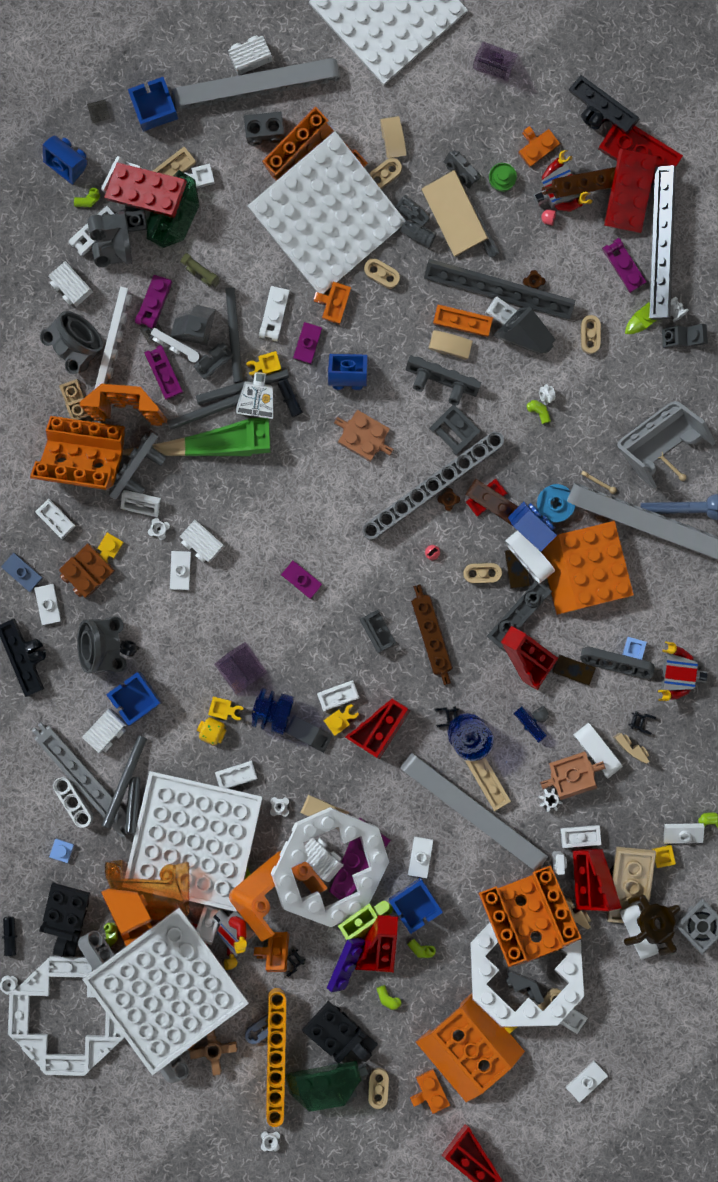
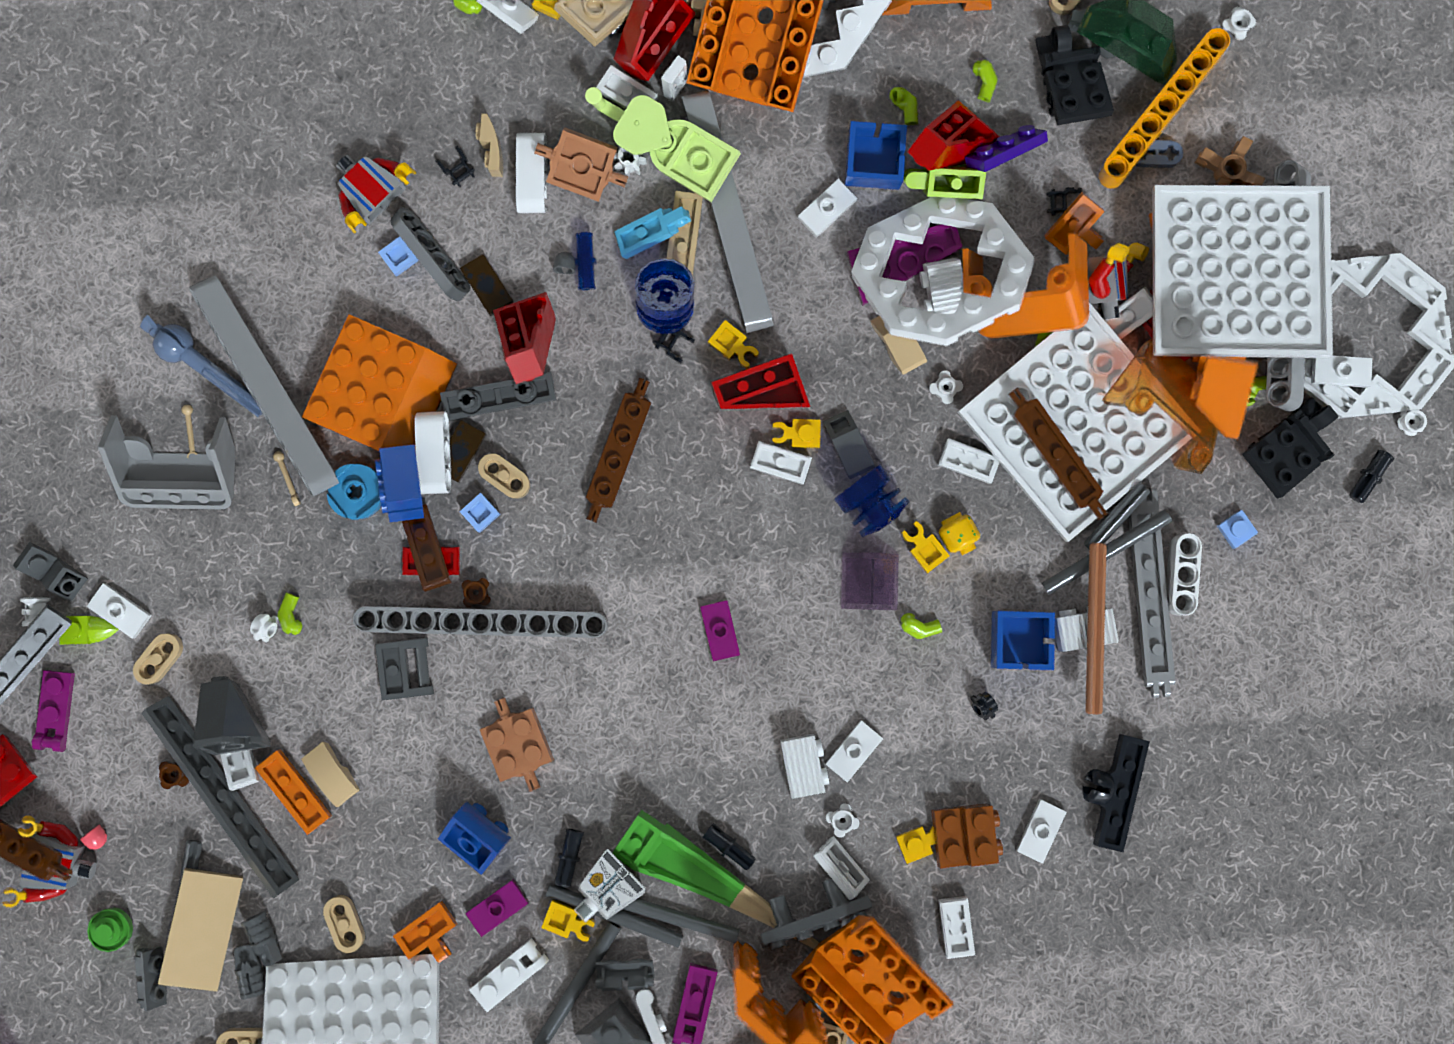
camera: 150 degrees left, 0 degrees up
sand blue plate [1,553,43,592] -> none
dark grey piece [77,617,126,674] -> none
dark grey hinge [359,610,396,653] -> none
dark grey plate [405,355,482,405] -> none
coral hinge [425,545,440,560] -> none
orange plate [518,126,560,168] -> none
none -> white plate [86,583,152,639]
none -> light blue plate [459,493,501,533]
none -> yellowish green plate [585,87,741,203]
none -> medium azure hinge [615,207,692,259]
none -> black axle [702,823,756,870]
none -> yellow plate [708,320,759,368]
none -> lime arm [900,613,942,639]
none -> reddish brown plate [1008,387,1108,520]
none -> nougat axle [1085,543,1107,715]
none -> white plate [1311,356,1373,388]

